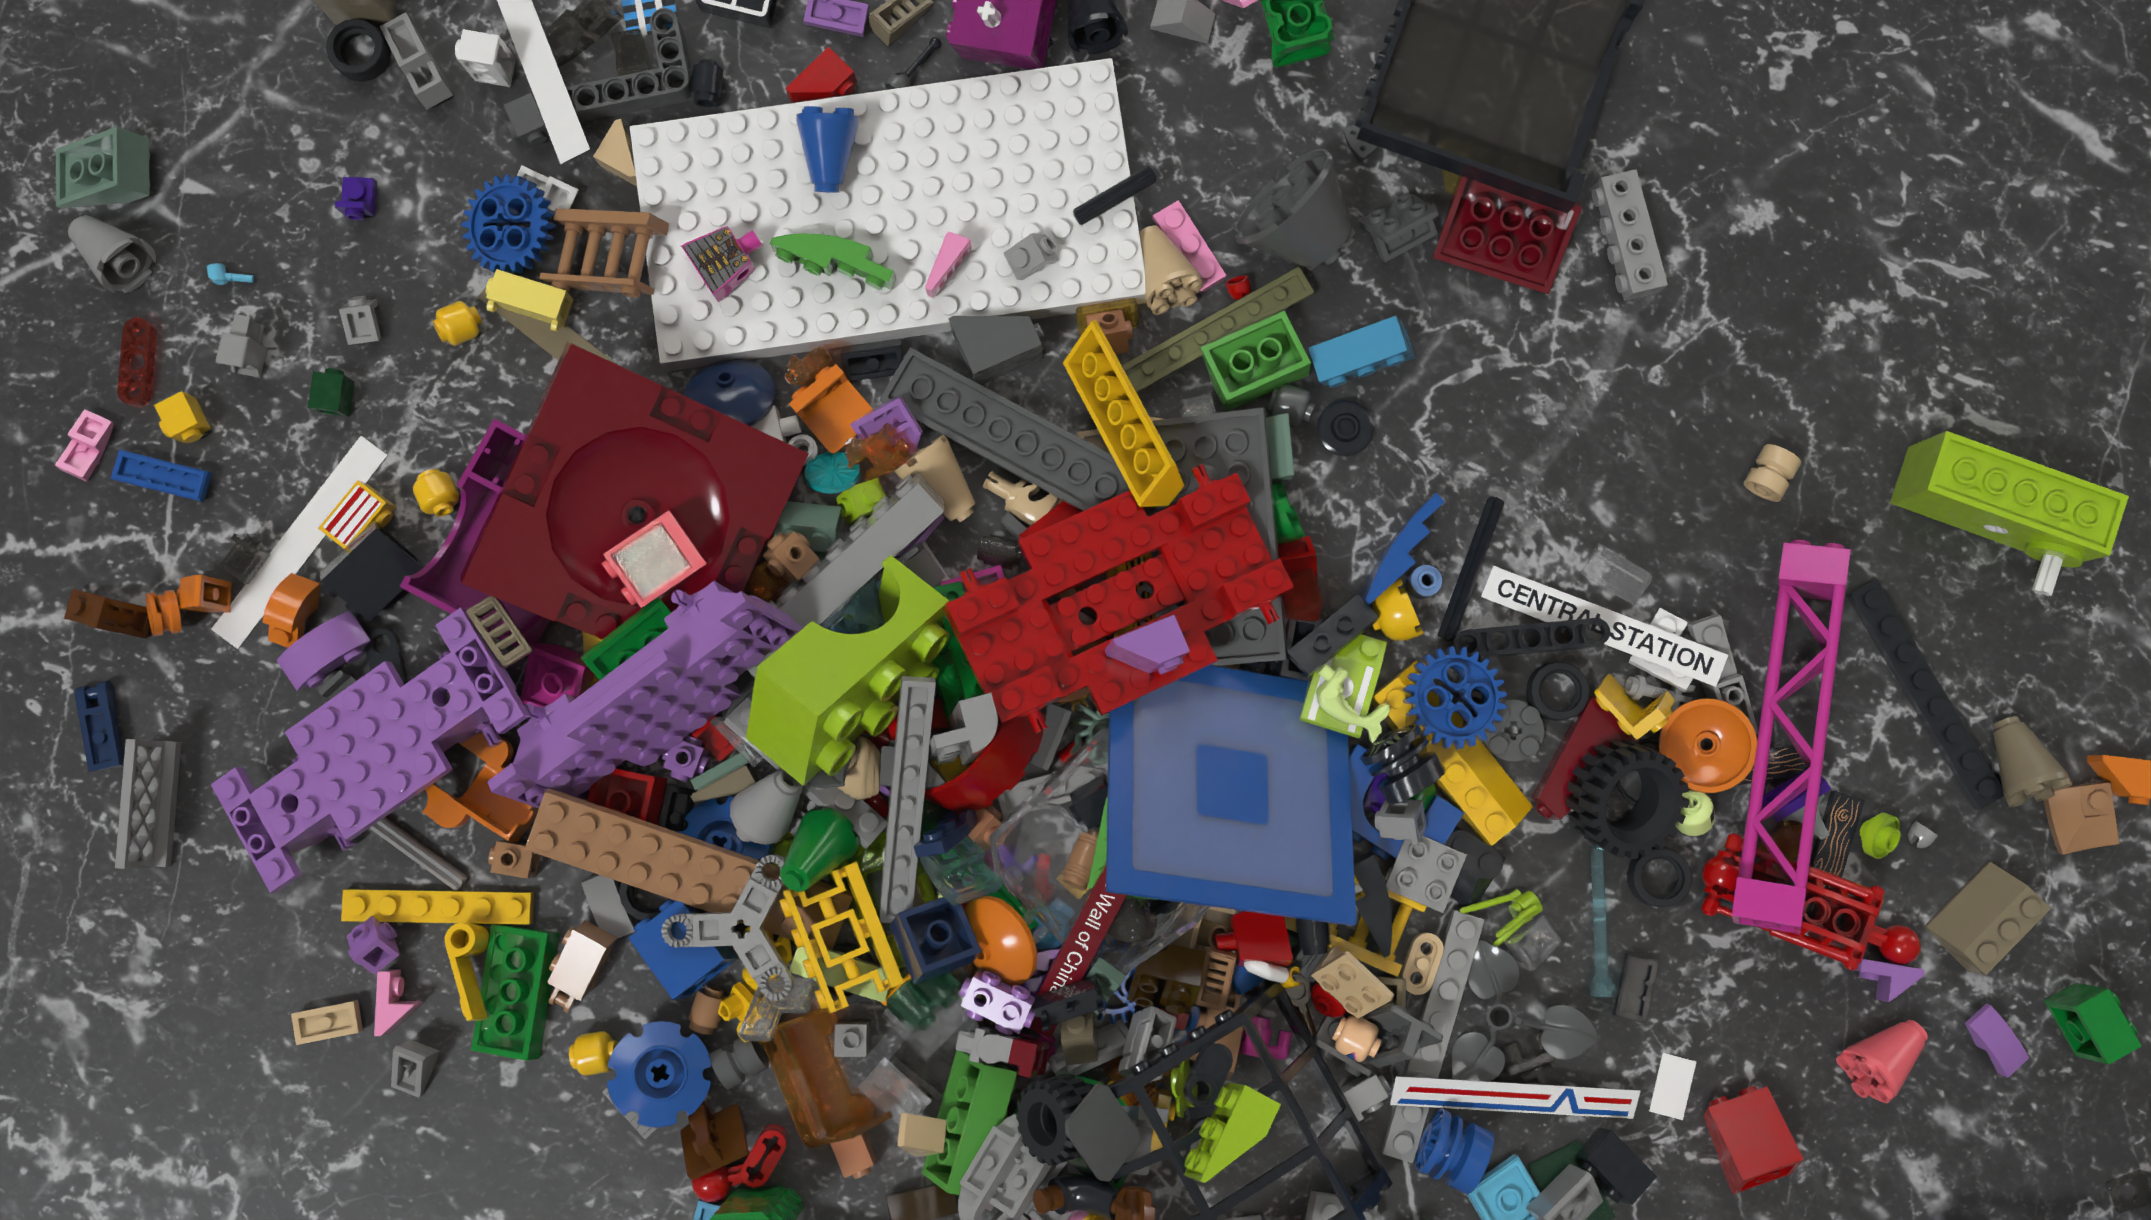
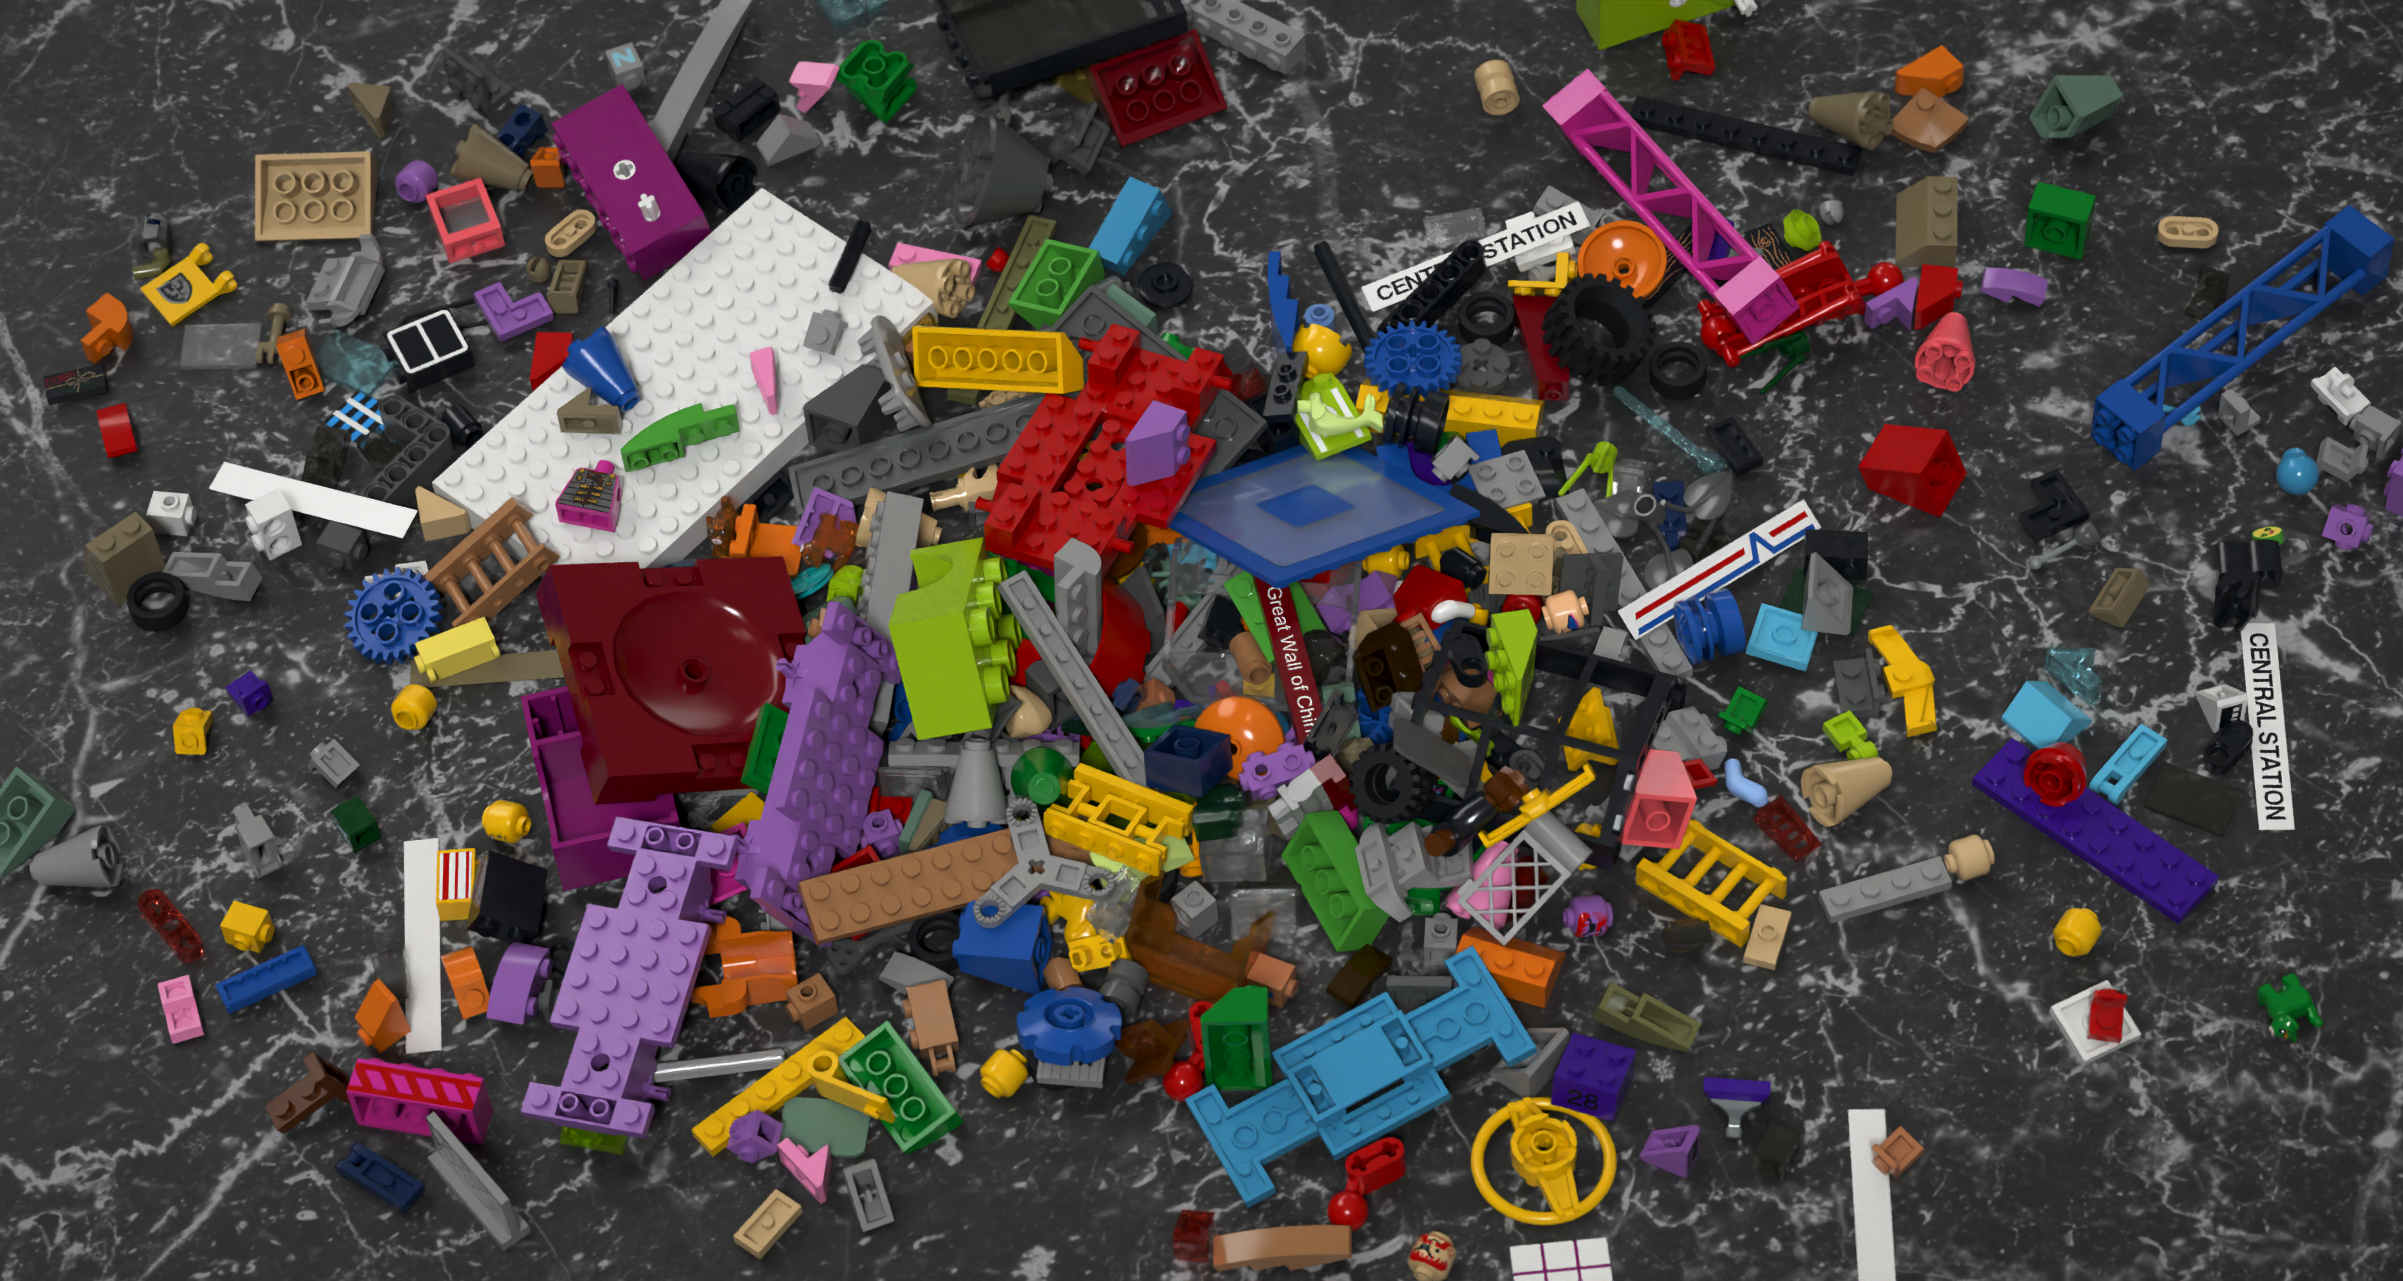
camera: 35 degrees left, 30 degrees down
orange wheel [146,590,181,636] -> none
medium azure hand [207,263,254,285] -> none
dark tan slope [466,596,533,669] -> none
window [601,511,706,608] -> none
tan slope [898,1113,947,1157] -> none
white sticker [1649,1053,1696,1120] -> none
yellowish green head [1675,790,1715,836] -> none
none -> yellow bracket [173,708,213,755]
none -> dark pink brick [346,1058,493,1145]
none -> dark tan slope [557,387,623,434]
none -> sand green piece [778,1097,871,1158]
none -> light grey piece [857,315,931,432]
none -> yellow bracket [1558,687,1620,772]
none -> dark blue hinge [1653,481,1687,552]
none -> red bracket [1662,19,1716,81]
none -> dark green plant [1740,330,1810,395]
none -> red slope [1914,264,1963,330]

